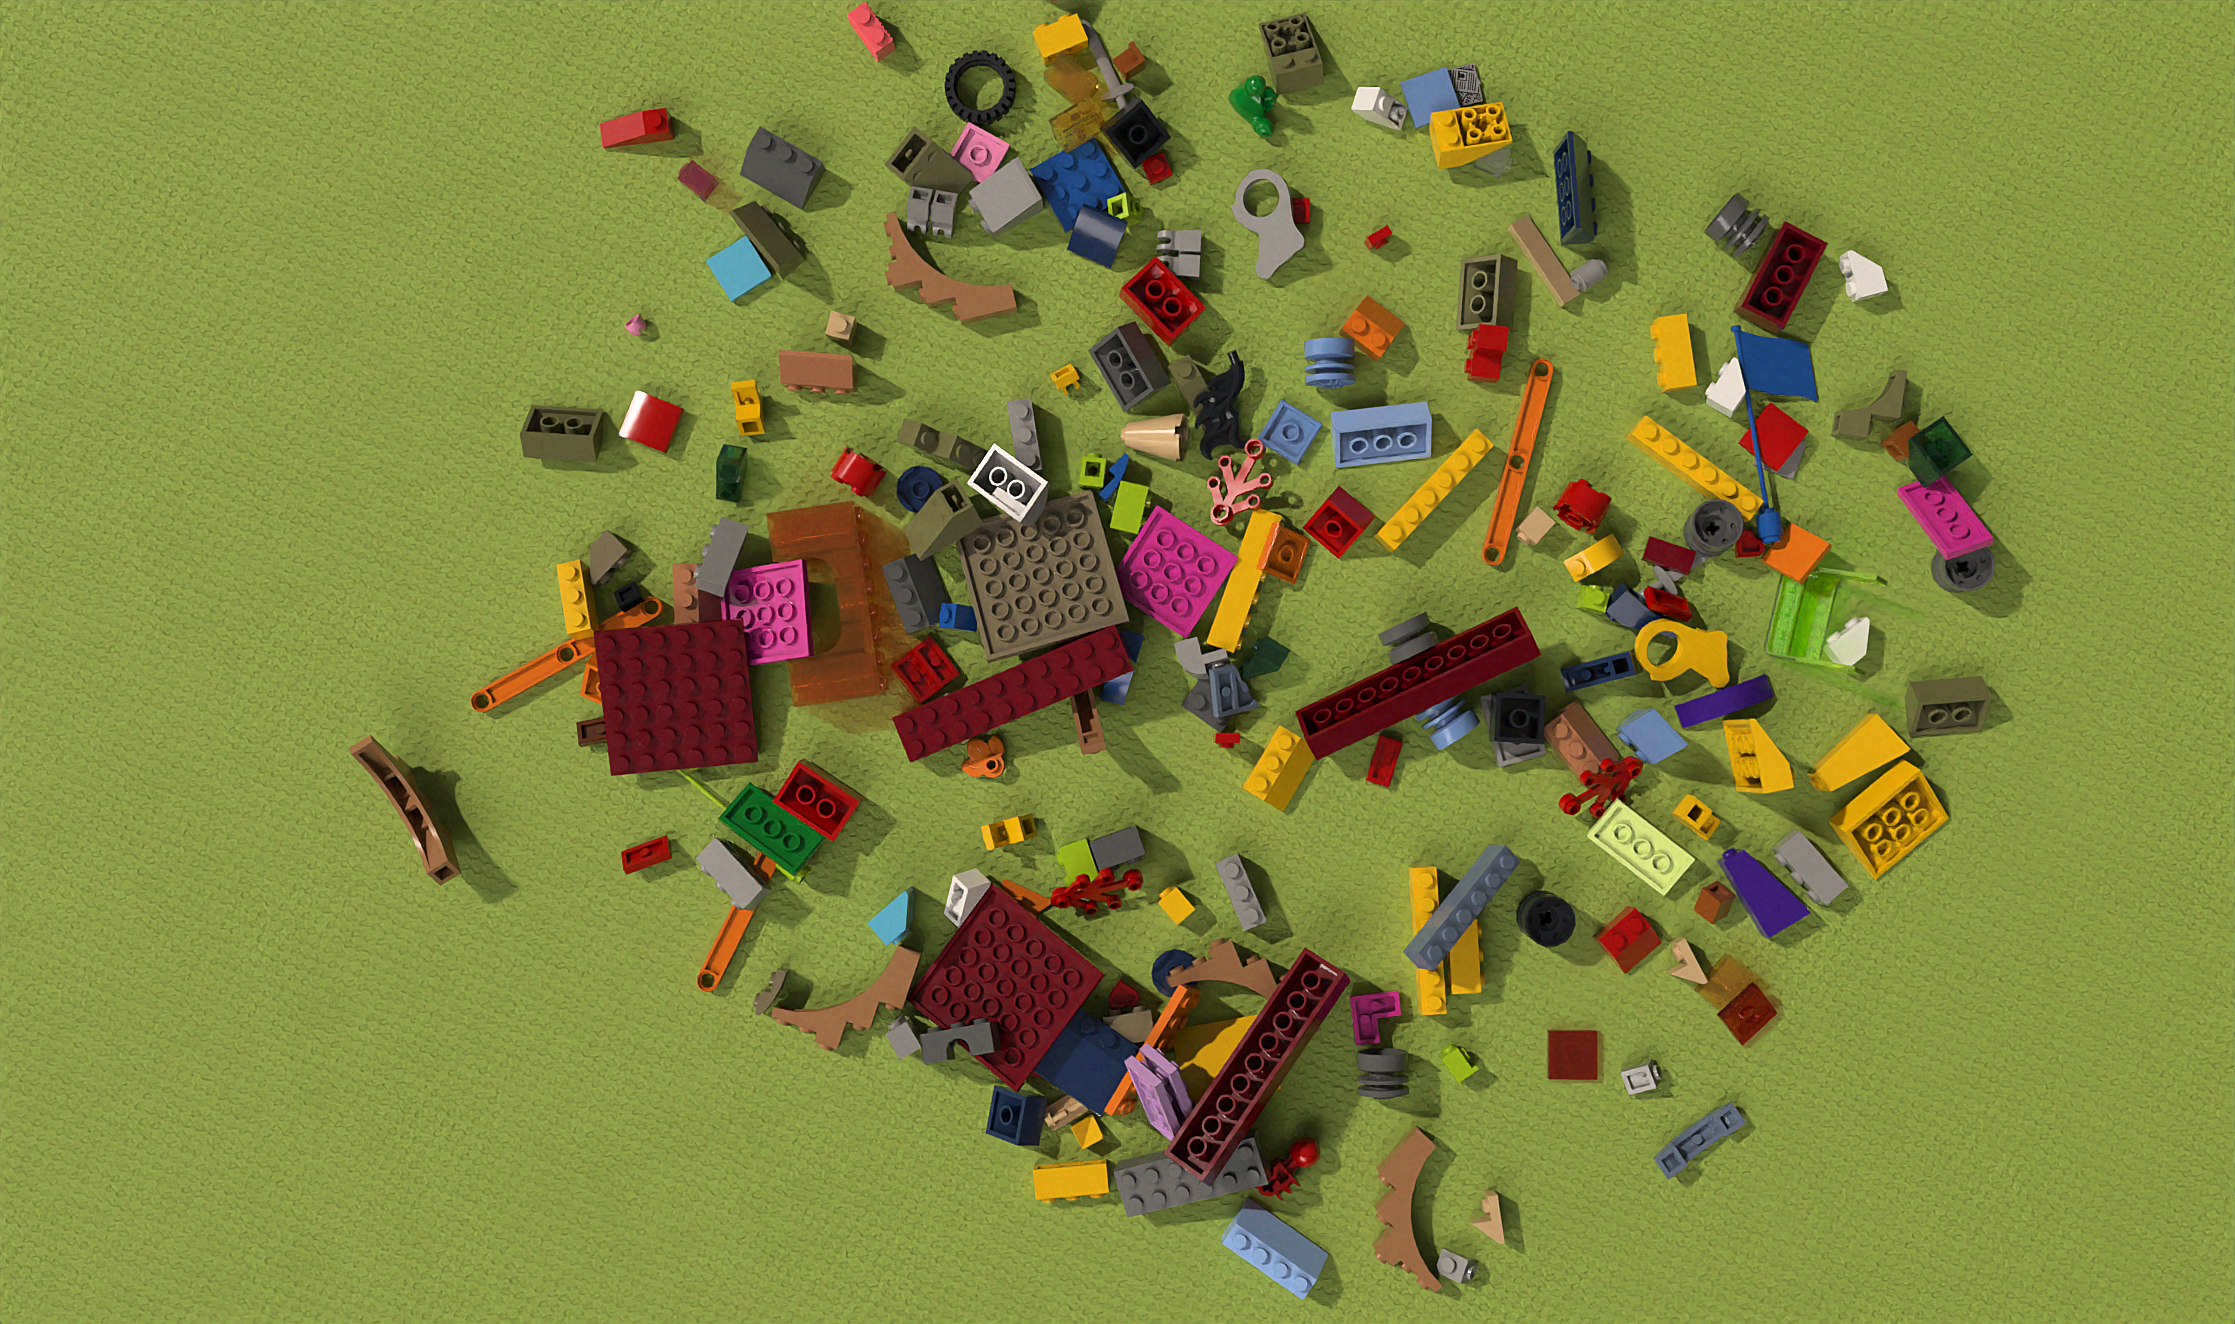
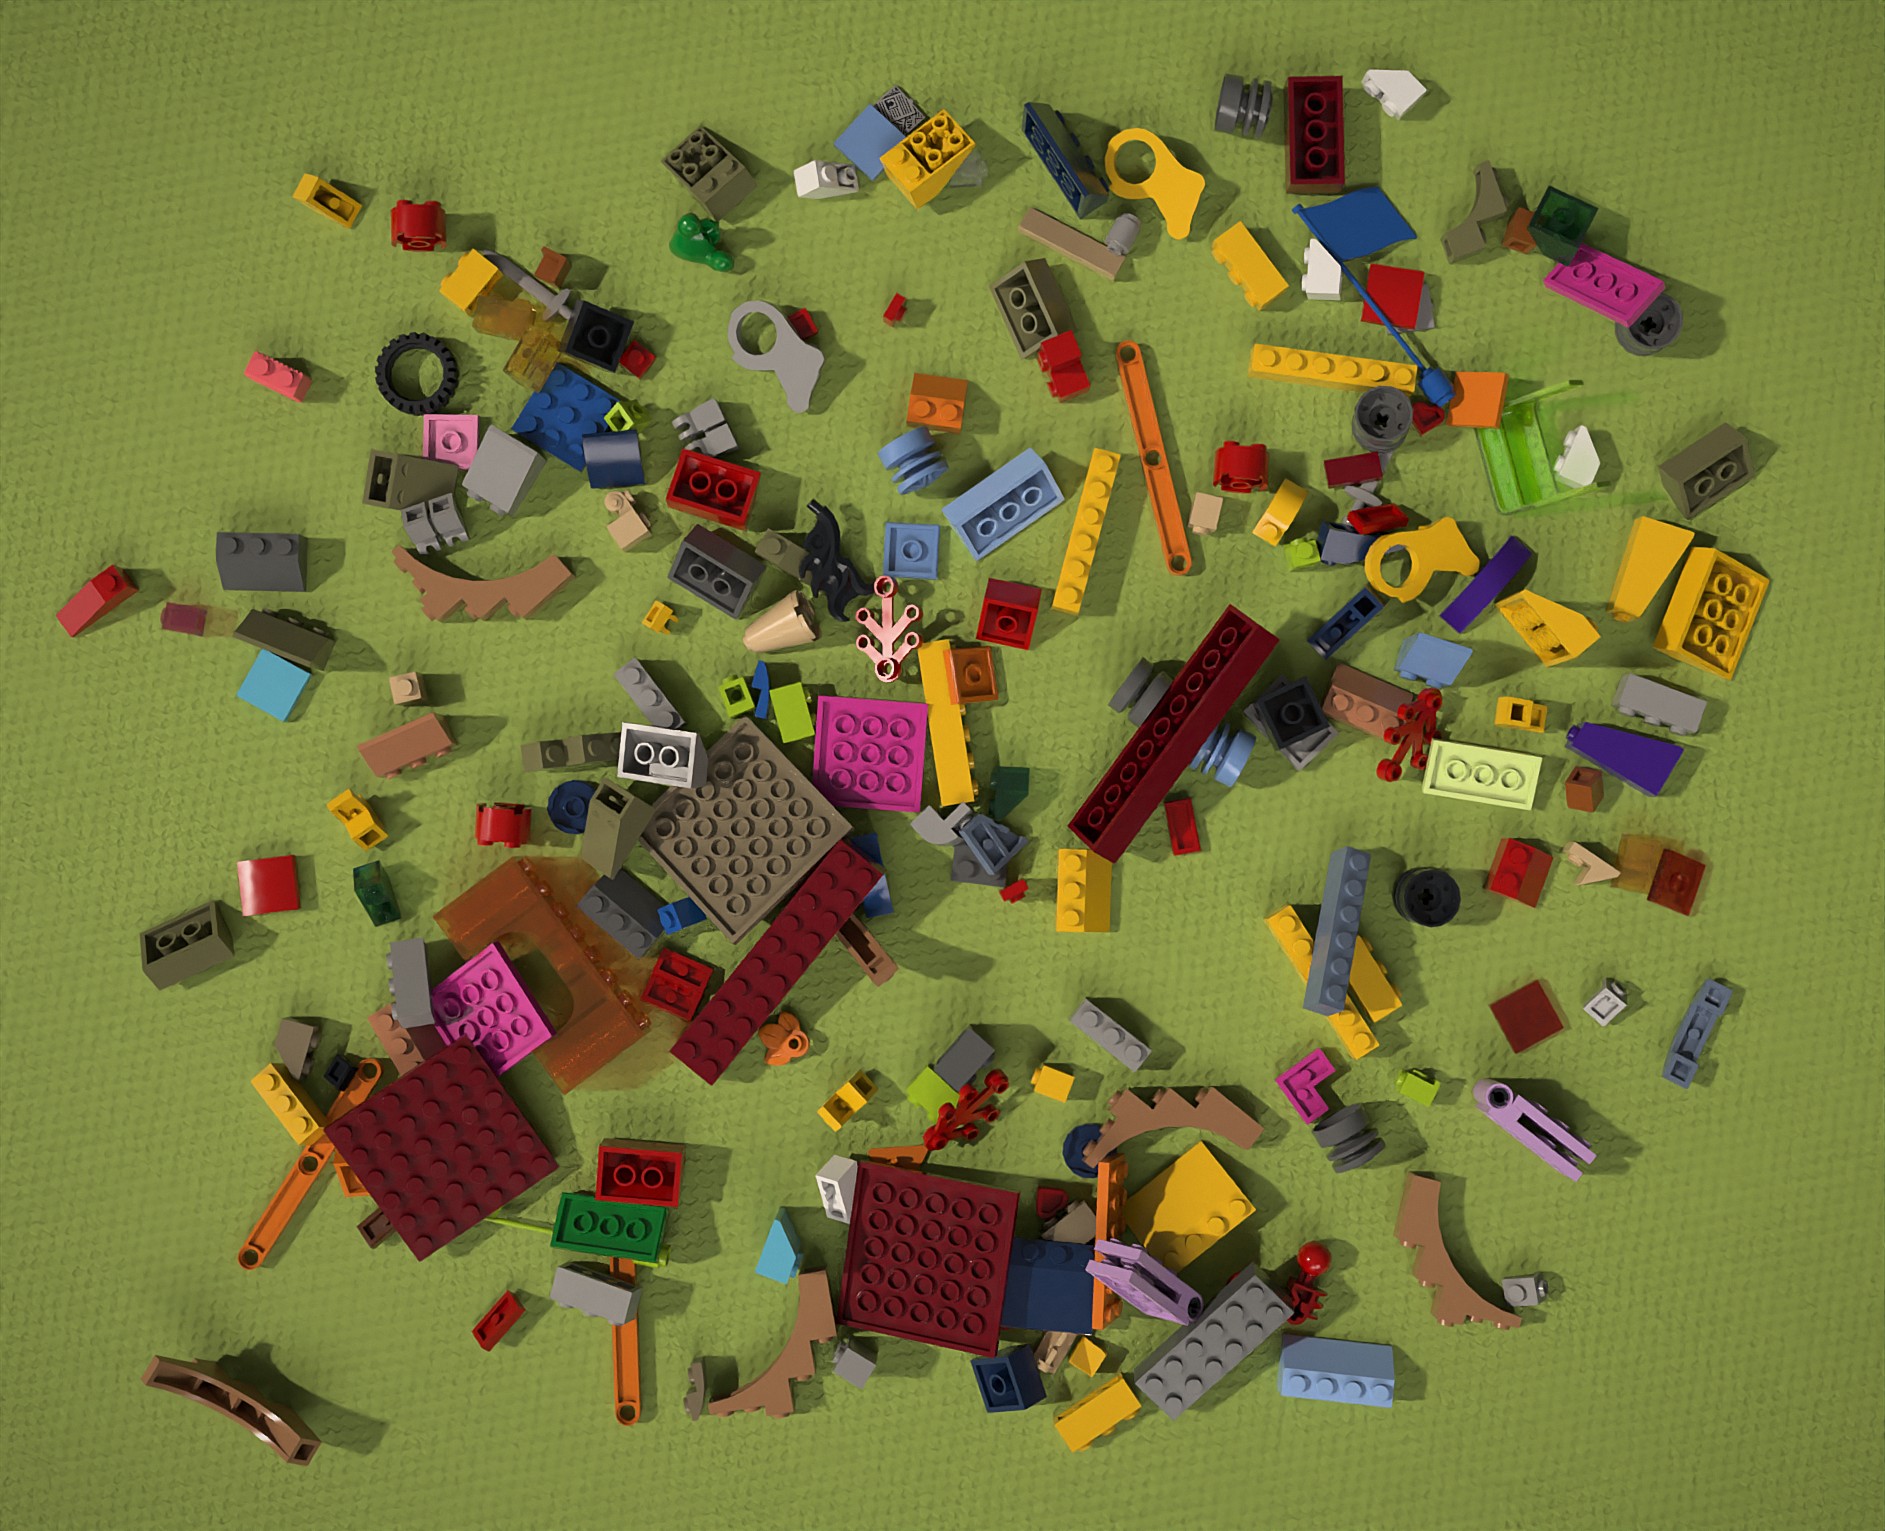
camera: 25 degrees left, 0 degrees up
bright pink hinge [624,314,646,336] -> none
dark grey arch [920,1018,1002,1064] -> none
dark red brick [1163,947,1351,1187] -> none
tan slope [1469,1190,1505,1245] -> none
none -> tan brick [604,490,652,552]
none -> yellow animal [1105,128,1206,240]
none -> lavender hinge [1473,1078,1597,1182]

